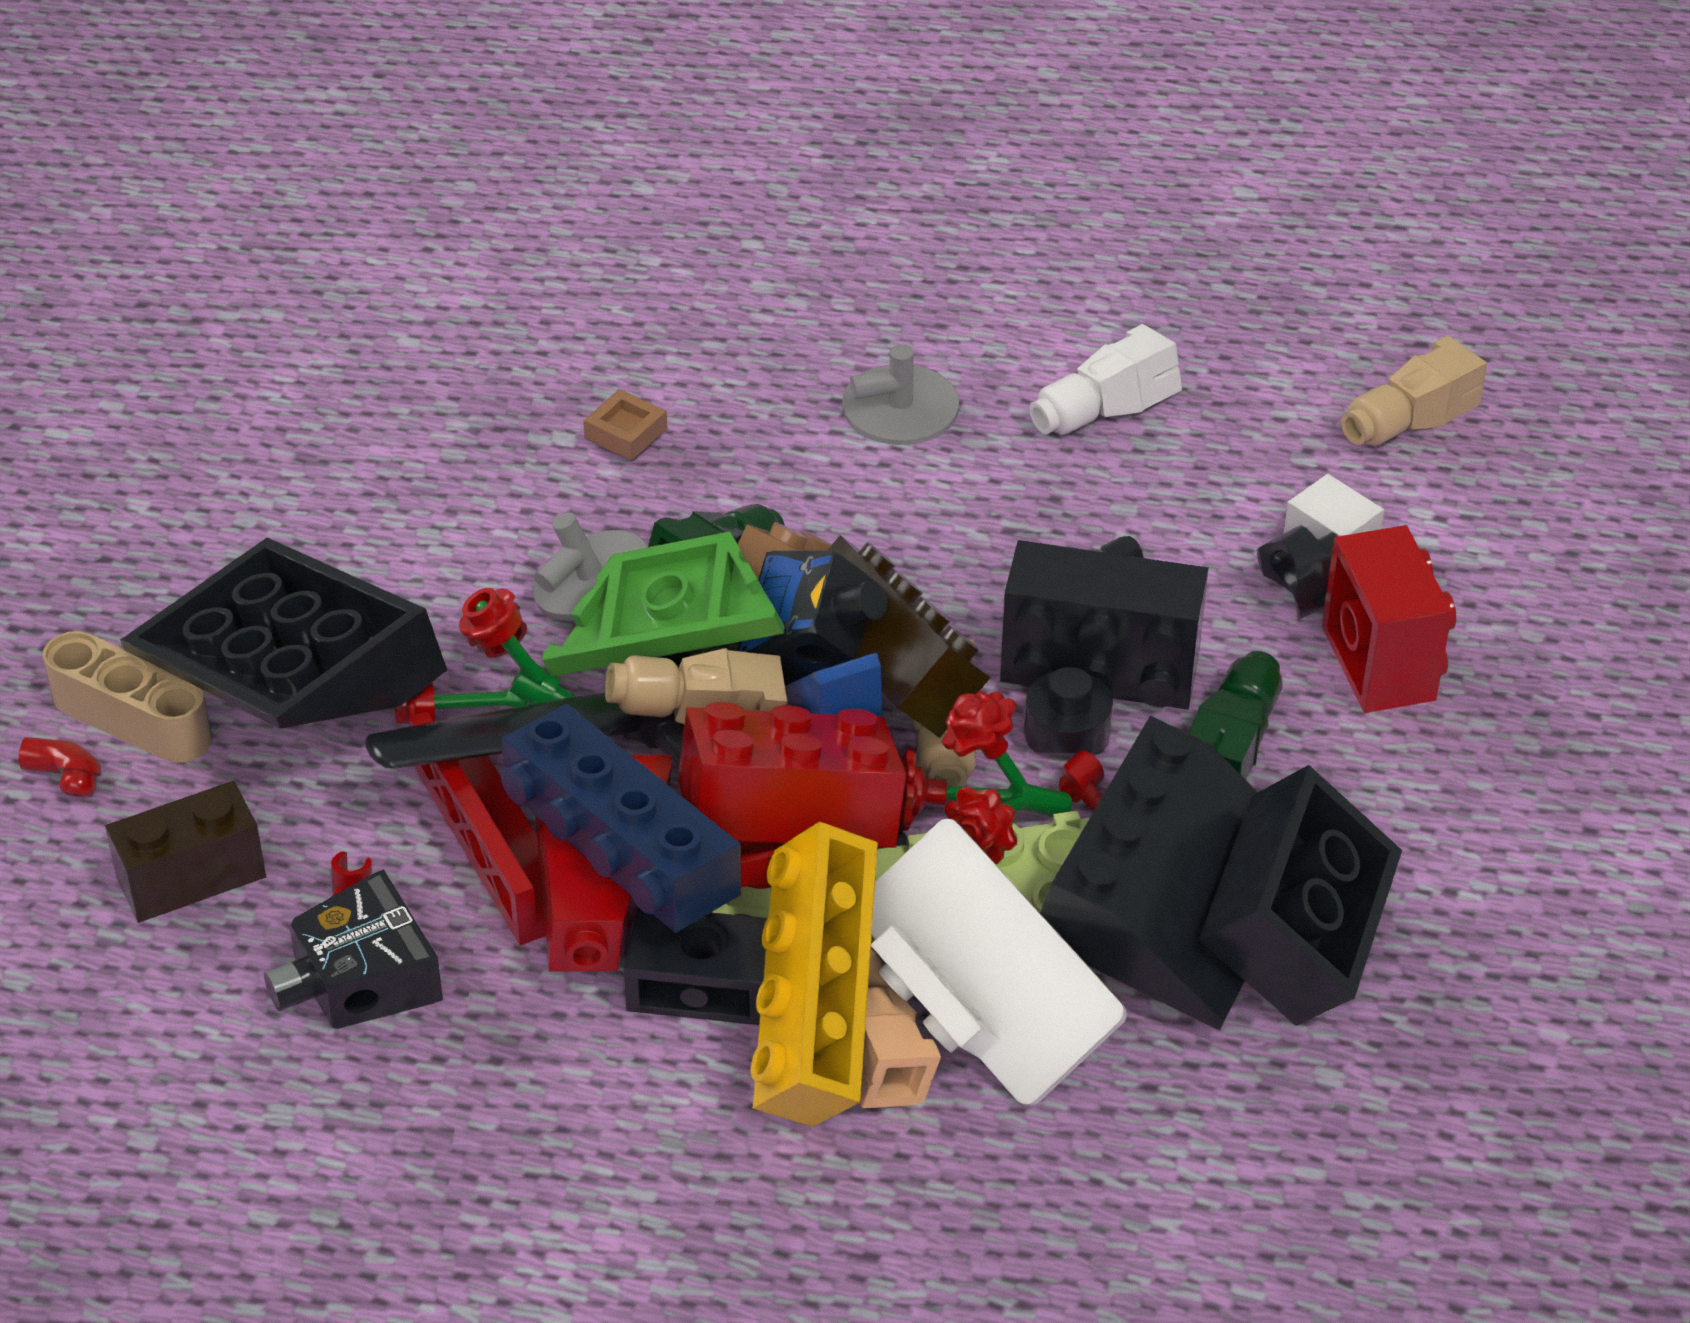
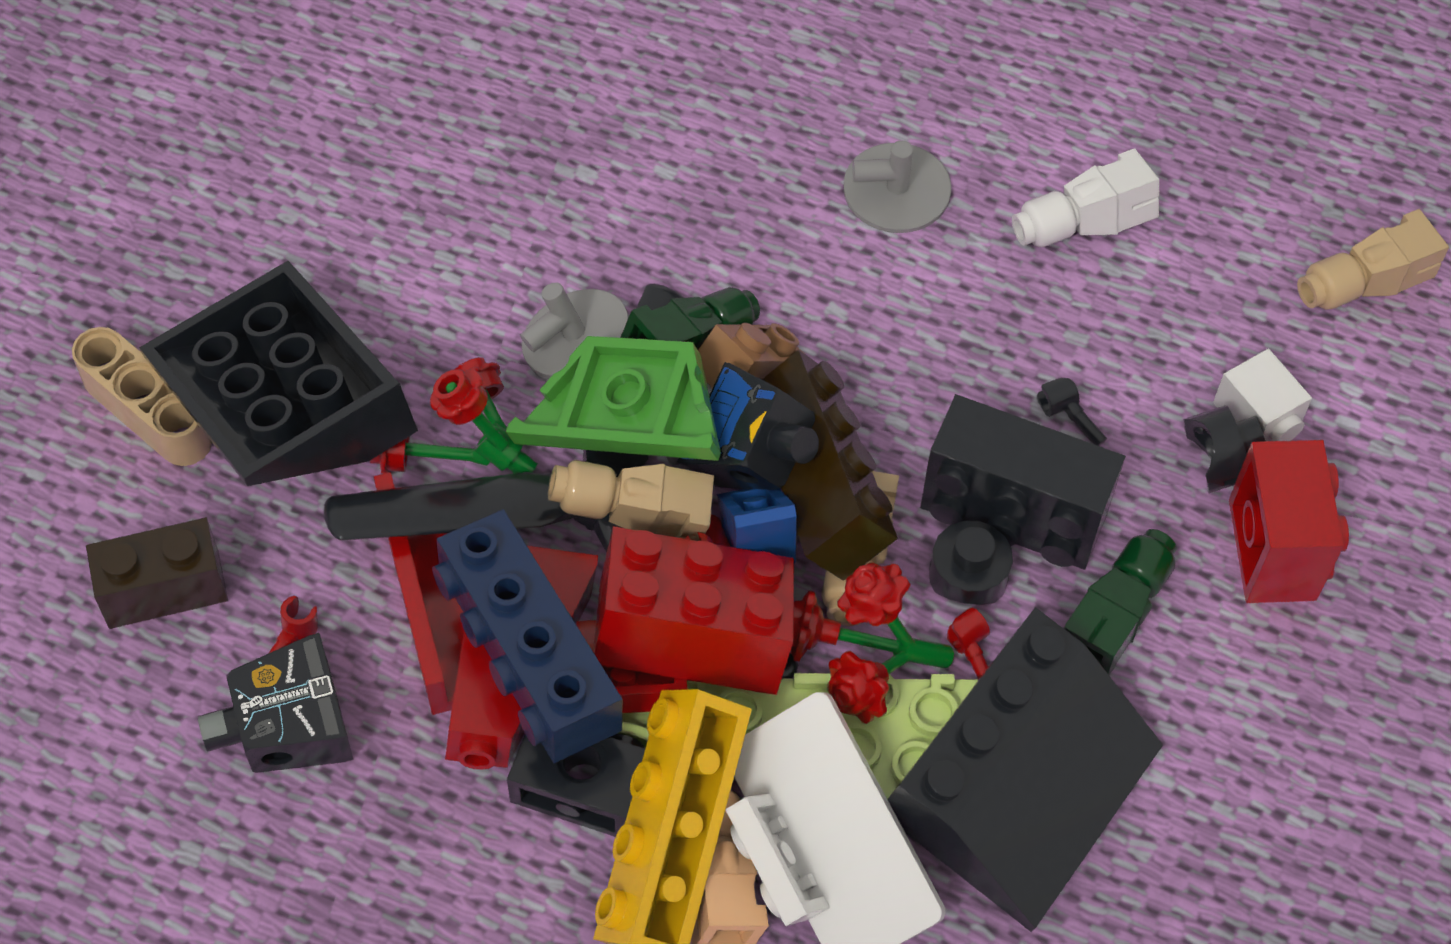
camera: 10 degrees right, 15 degrees up
red arm [19,737,101,798] -> none
medium nougat plate [583,389,667,461] -> none
black brick [1199,765,1402,1026] -> none

